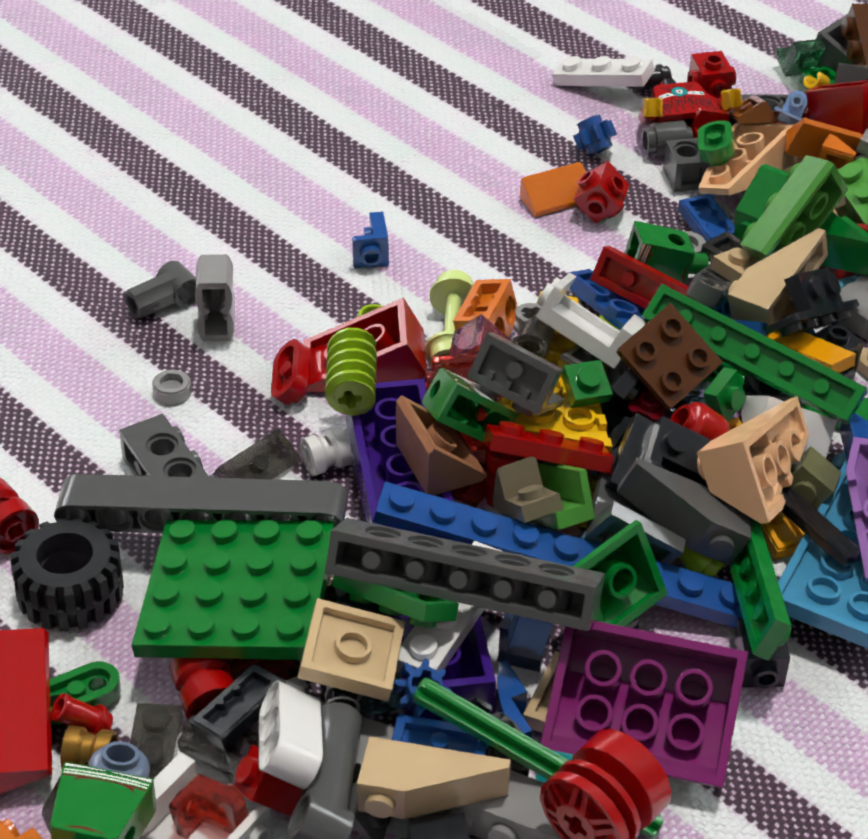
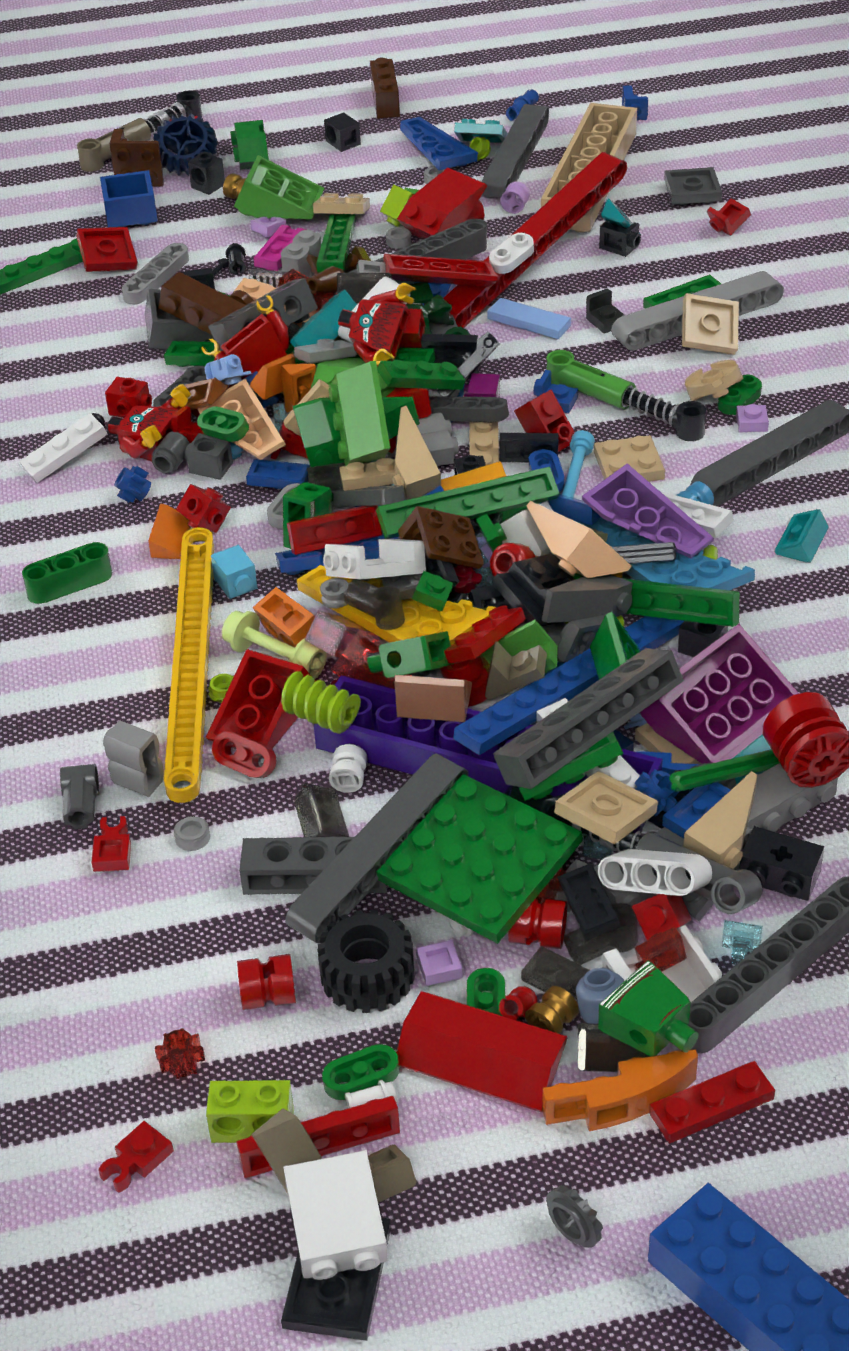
camera: 55 degrees left, 0 degrees up
blue bracket [352,211,389,268] -> none
dark grey bracket [467,332,565,417] -> none
black bracket [764,267,860,338] -> none
clear green bracket [775,39,826,77] -> none
none -> green beam [22,542,112,604]
none -> red plate [91,816,131,872]
none -> yellow gear [164,527,214,803]
none -> medium azure brick [211,545,258,599]
none -> lavender plate [416,940,463,986]

